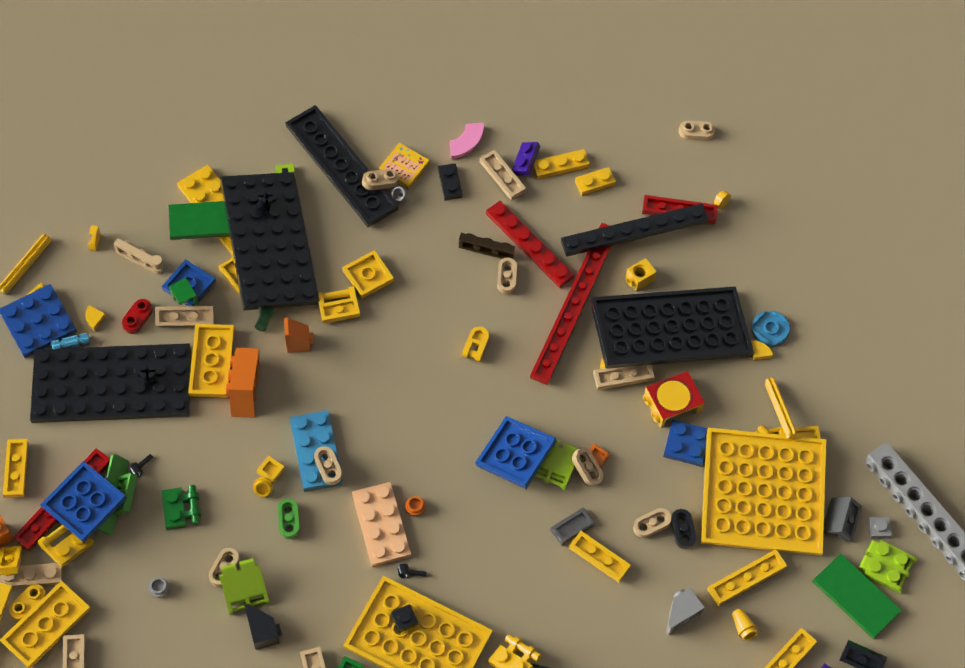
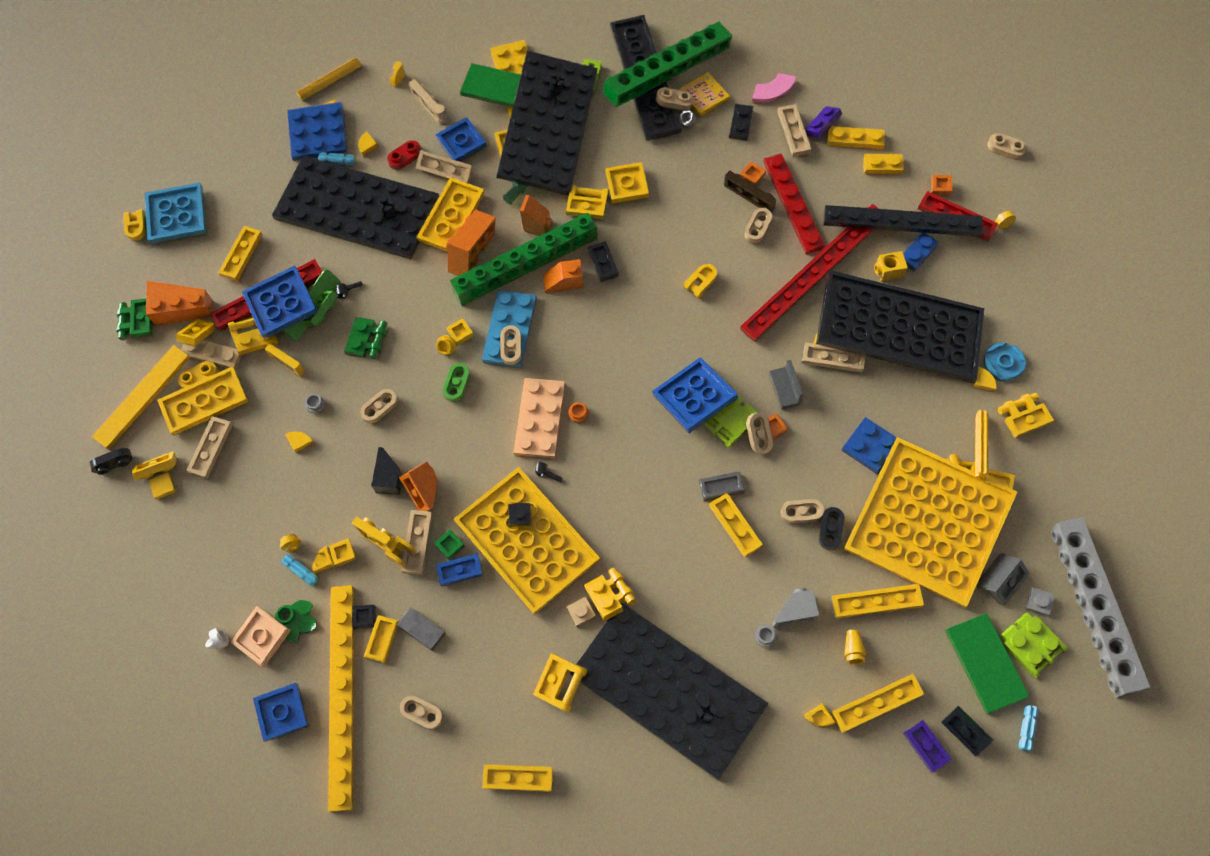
camera: 30 degrees right, 5 degrees up
green panel [169,278,199,305] -> none
lime plate [219,558,270,615] -> none
panel [643,371,705,427] -> none
none -> yellow tile [265,344,305,377]
none -> yellow tile [285,431,314,453]
none -> orange slope [399,462,438,511]
none -> green brick [450,212,598,306]
none -> orange slope [543,259,584,293]
none -> black plate [588,241,619,282]
none -> green brick [603,21,733,108]
none -> orange plate [740,161,766,185]
none -> light grey plate [754,625,777,647]
none -> dark grey panel [769,360,803,410]
none -> blue plate [903,233,939,272]
none -> orange plate [931,174,953,196]
none -> yellow plate [998,393,1054,438]
none -> medium azure axle [1019,705,1039,752]

